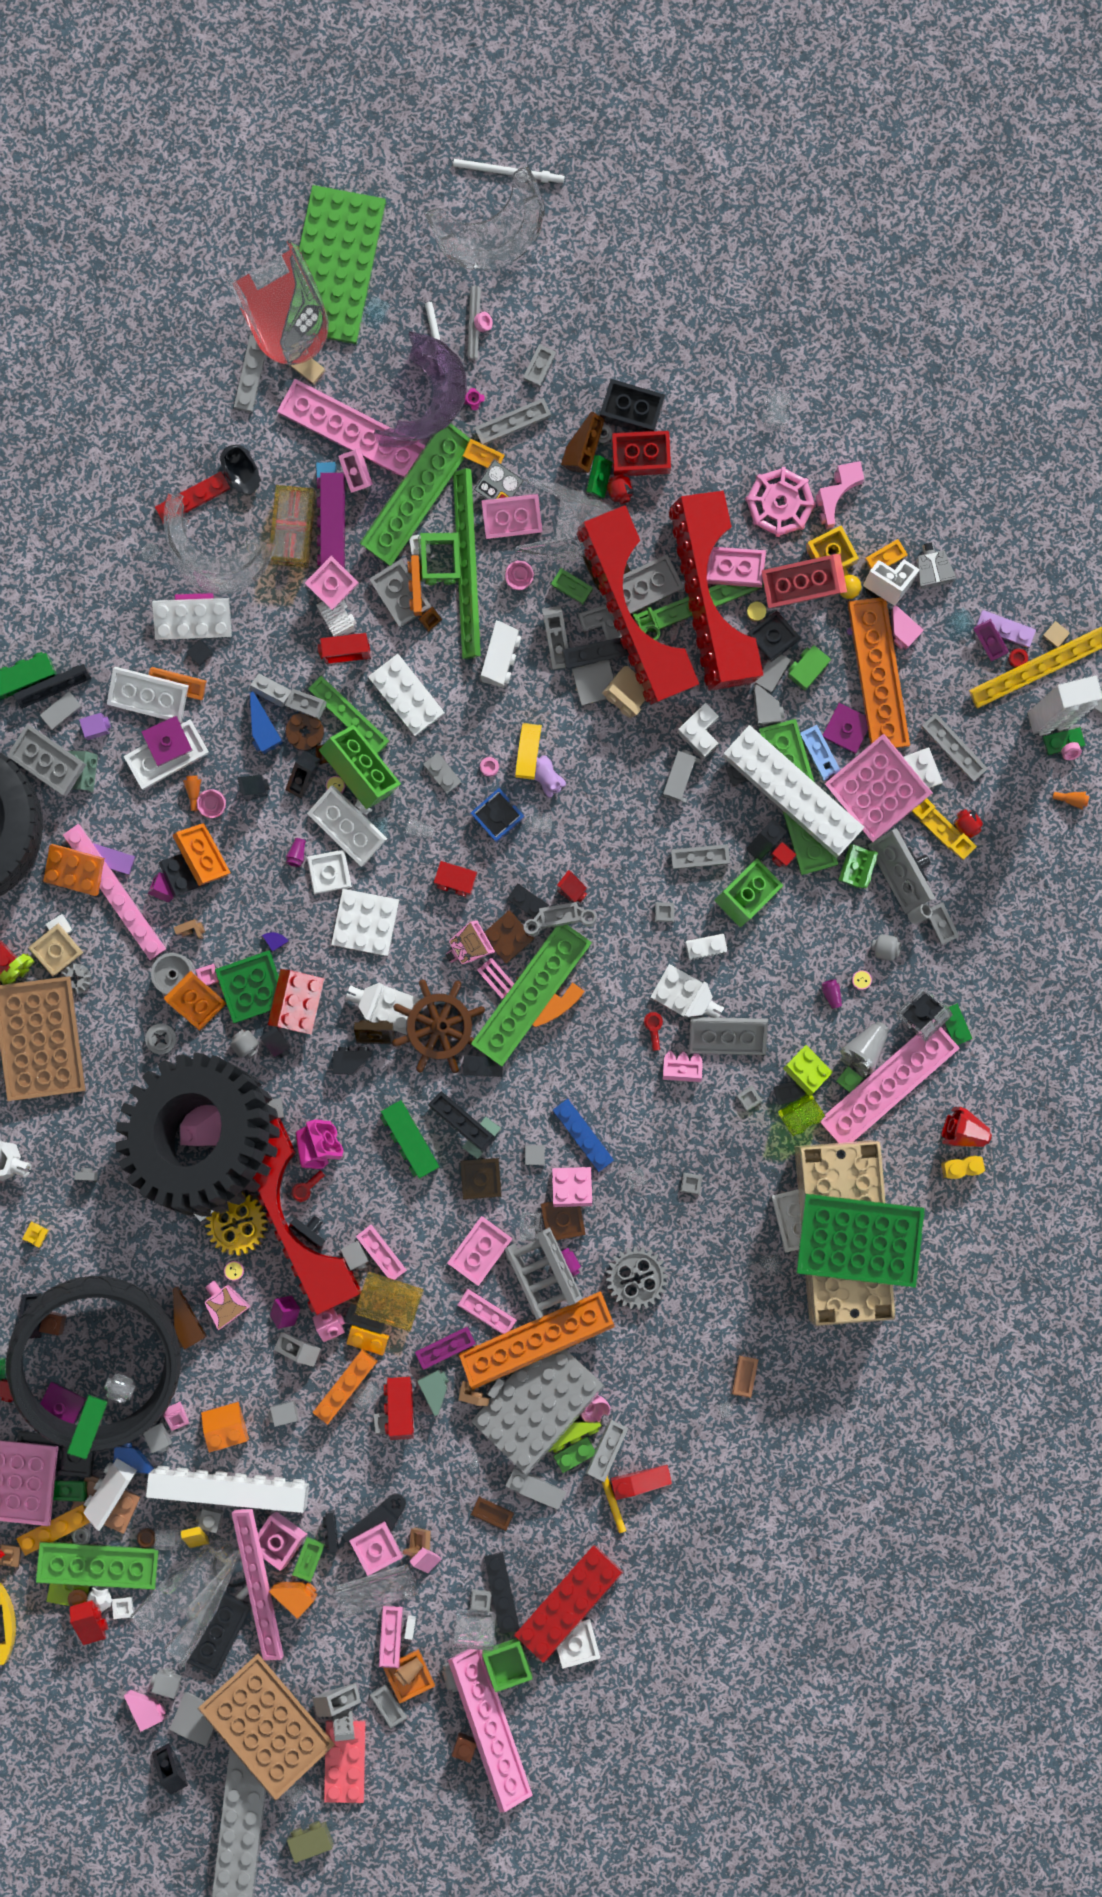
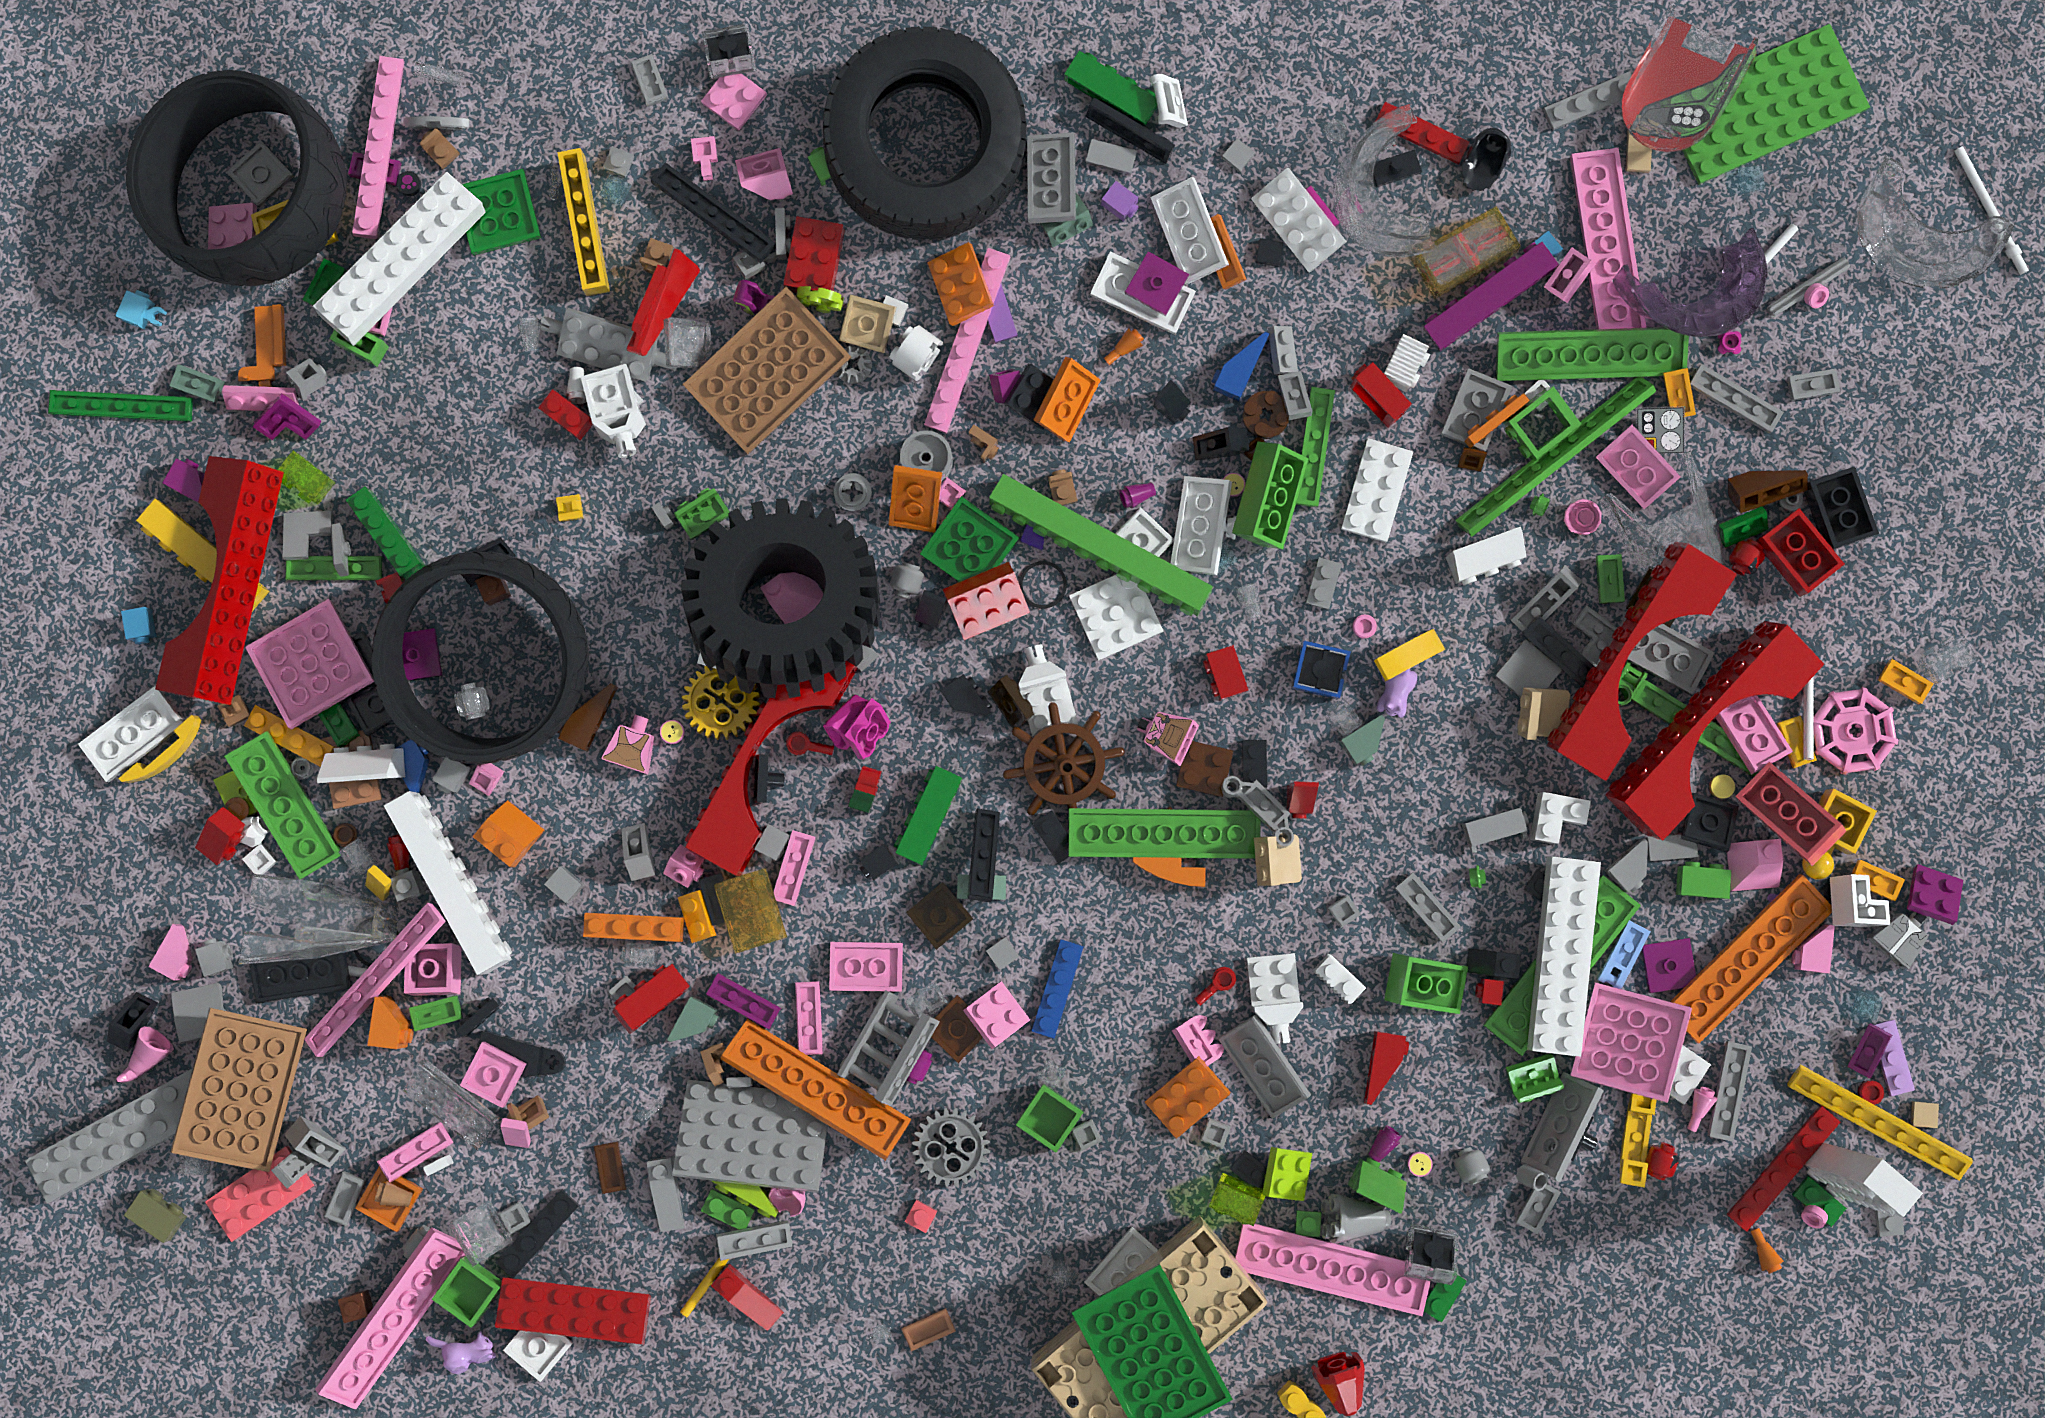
camera: 55 degrees right, 0 degrees up
green tile [67,1395,107,1459] -> none
bright pink hair [197,789,226,818] -> none
magenta panel [270,1295,300,1329] -> none
bright pink plate [305,556,359,611] -> none
bright pink tile [477,958,514,999] -> none
bright pink arch [816,461,864,529] -> none
none -> bright pink hat [116,1026,174,1083]
none -> red cone [386,835,410,870]
none -> lavender animal [426,1331,496,1374]
none -> bright green bracket [674,488,730,540]
none -> leg [848,766,882,814]
none -> black brick [859,844,898,881]
none -> white brick [889,325,943,381]
none -> coral plate [905,1199,937,1233]
none -> bright green brick [989,474,1213,617]
none -> bright green piece [1016,1083,1083,1153]
none -> black piece [1019,561,1067,609]
none -> medium nougat bracket [1048,469,1078,506]
none -> orange plate [1145,1056,1231,1139]
none -> white plate [1149,74,1188,128]
none -> light grey tile [1222,138,1255,173]
none -> tan bracket [1254,834,1302,886]
none -> sand green slope [1339,715,1385,766]
none -> bright green slope [1348,1157,1407,1214]
none -> red slope [1364,1031,1409,1105]
none -> black tile [1369,149,1422,188]
none -> bright green plate [1469,865,1486,889]
none -> bright green plate [1530,494,1550,516]
none -> bright pink cone [1687,1087,1718,1132]
none -> bright pink slope [1726,839,1783,891]
none -> red plate [1726,1106,1840,1232]
none -> yellow tile [1776,715,1817,768]
none -> white bar [1803,677,1814,760]
none -> light orange plate [1878,659,1934,705]
none -> magenta plate [1907,864,1963,925]

